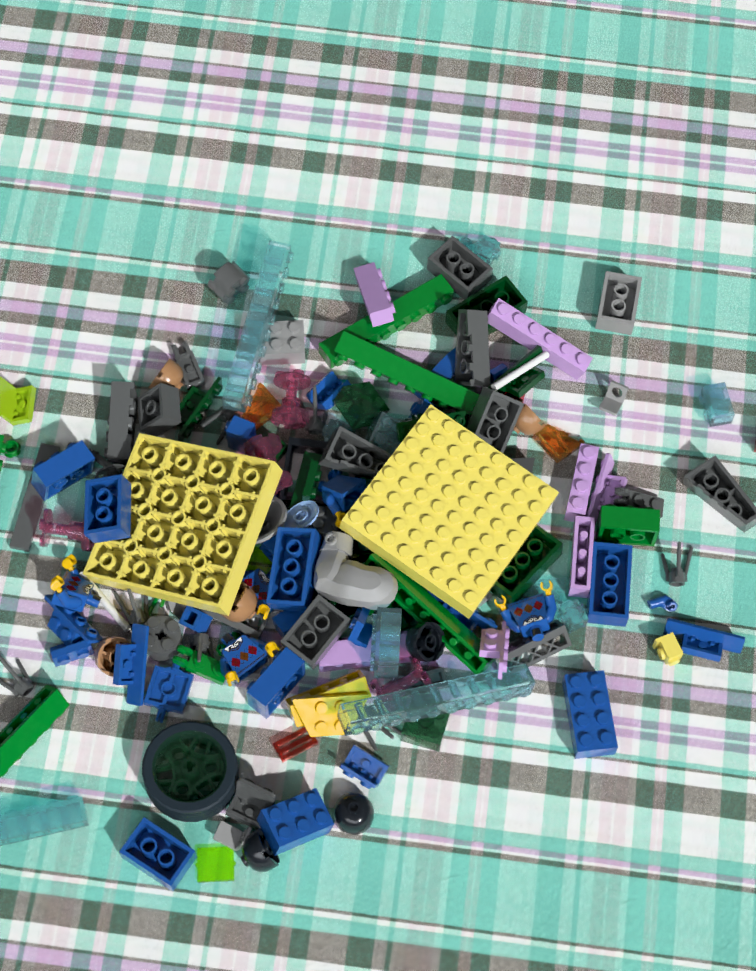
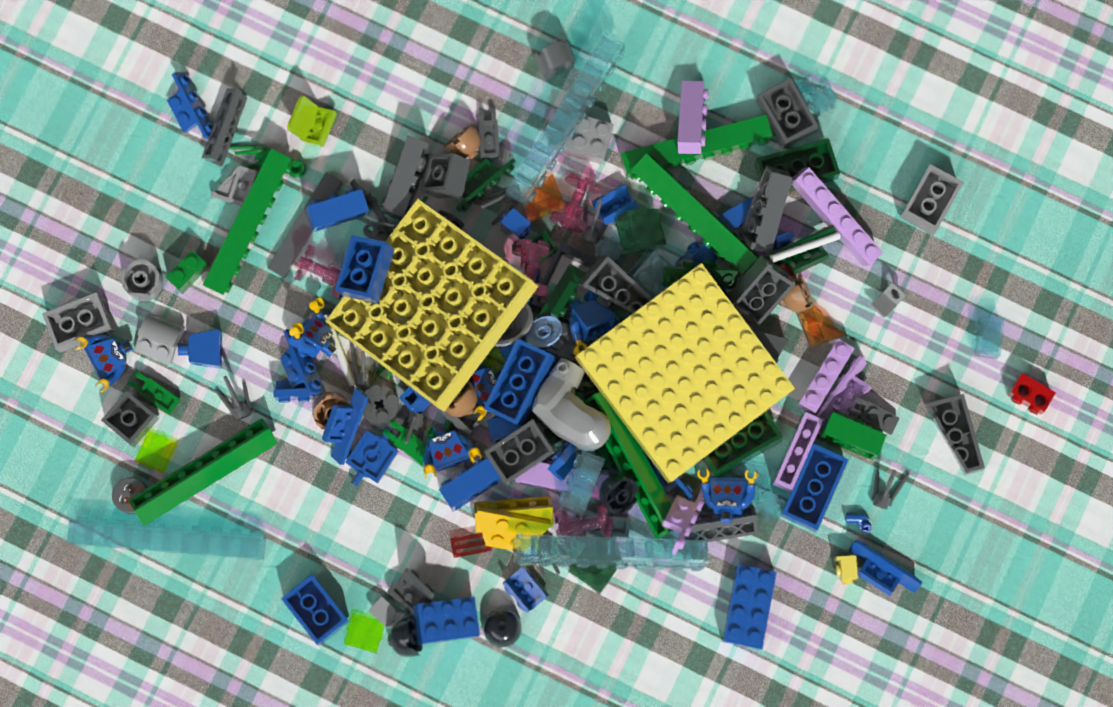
camera: 20 degrees right, 15 degrees up
wheel [142,721,239,822] -> none

